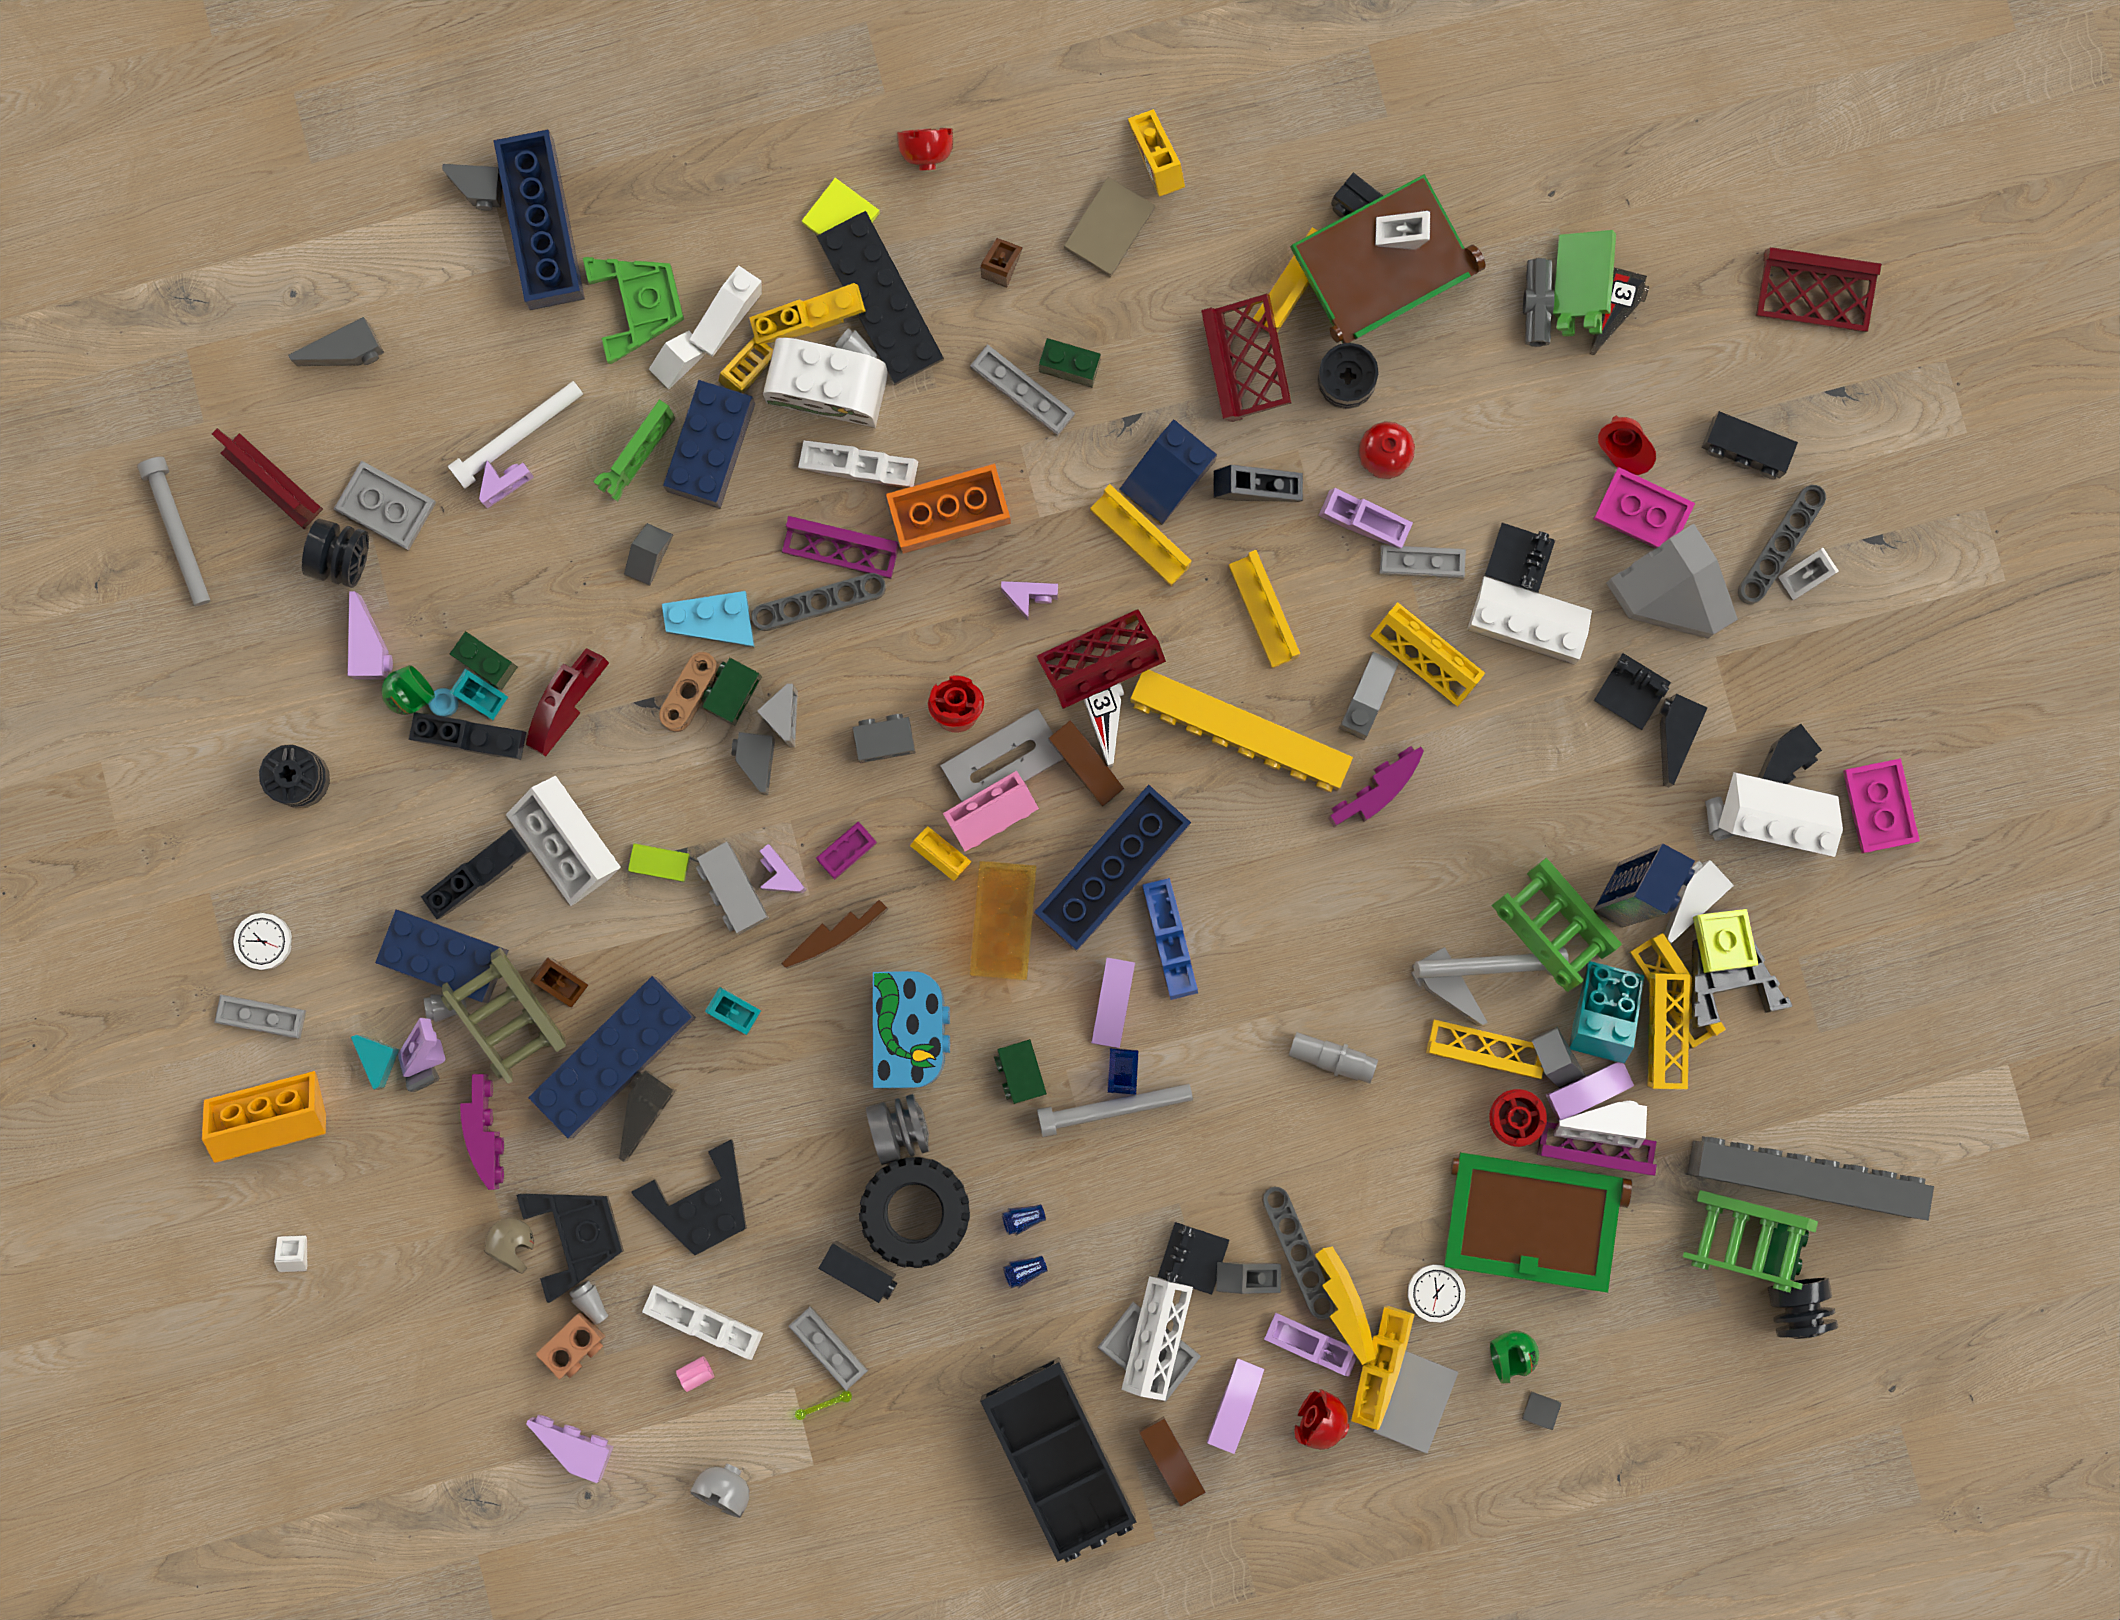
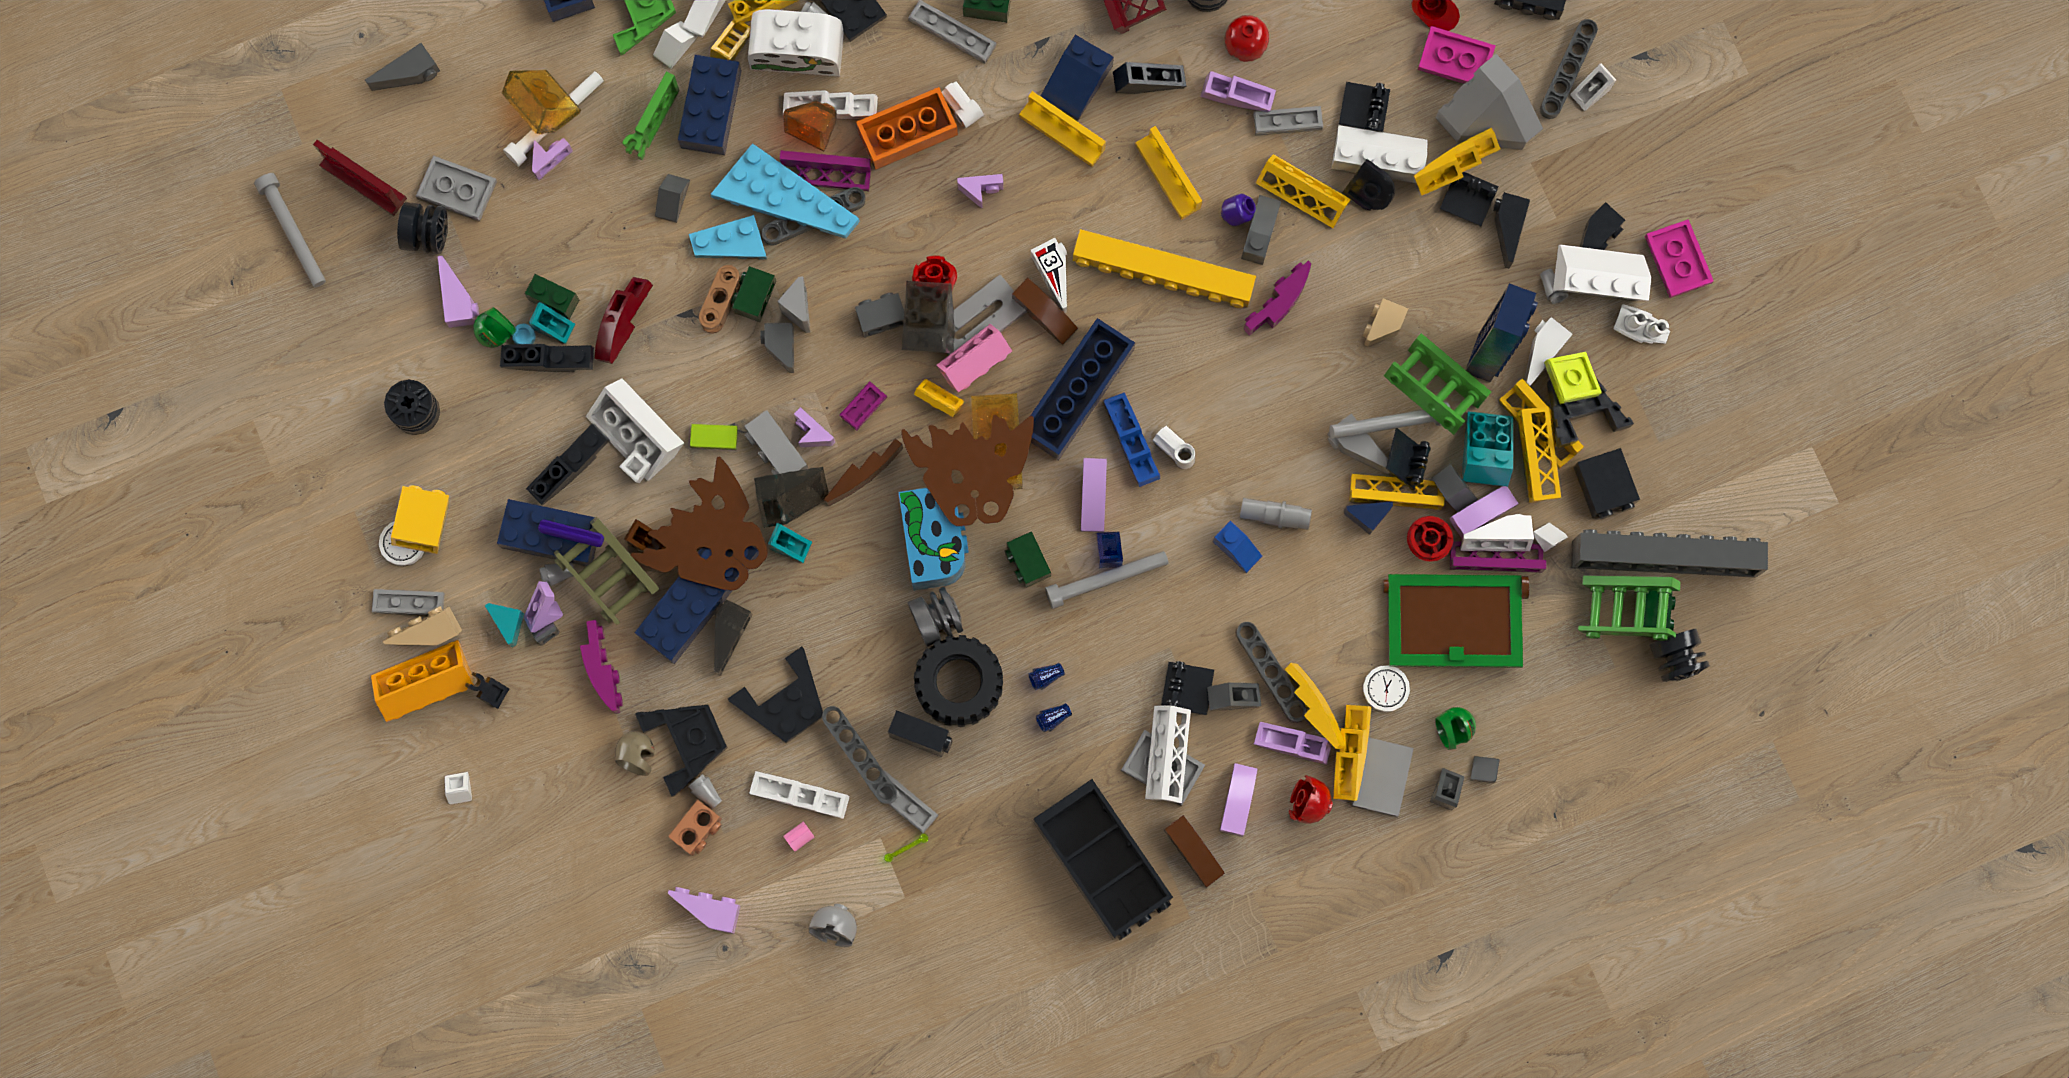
camera: 10 degrees left, 5 degrees down
dark red fence [1036,609,1166,709] -> none
none -> tan slope [383,606,462,645]
none -> yellow brick [391,485,449,554]
none -> black plate [465,672,509,709]
none -> clear yellow slope [502,70,581,134]
none -> dark purple axle [538,519,604,547]
none -> white slope [619,450,652,483]
none -> reddish brown piece [631,457,768,590]
none -> medium azure wing [710,143,860,239]
none -> clear smoke slope [754,467,829,528]
none -> clear orange slope [783,101,837,151]
none -> dark grey beam [822,706,897,804]
none -> reddish brown piece [901,414,1034,526]
none -> clear smoke slope [902,281,955,353]
none -> white piece [942,82,984,129]
none -> white piece [1153,426,1195,469]
none -> blue slope [1213,521,1262,573]
none -> dark purple head [1221,193,1256,226]
none -> black tile [1342,159,1395,211]
none -> dark blue slope [1344,502,1393,535]
none -> tan slope [1362,298,1409,346]
none -> black hinge [1386,428,1431,490]
none -> yellow slope [1414,128,1501,196]
none -> dark grey slope [1430,768,1465,811]
none -> white slope [1533,523,1568,552]
none -> black brick [1574,448,1640,519]
none -> white connector [1613,304,1670,344]

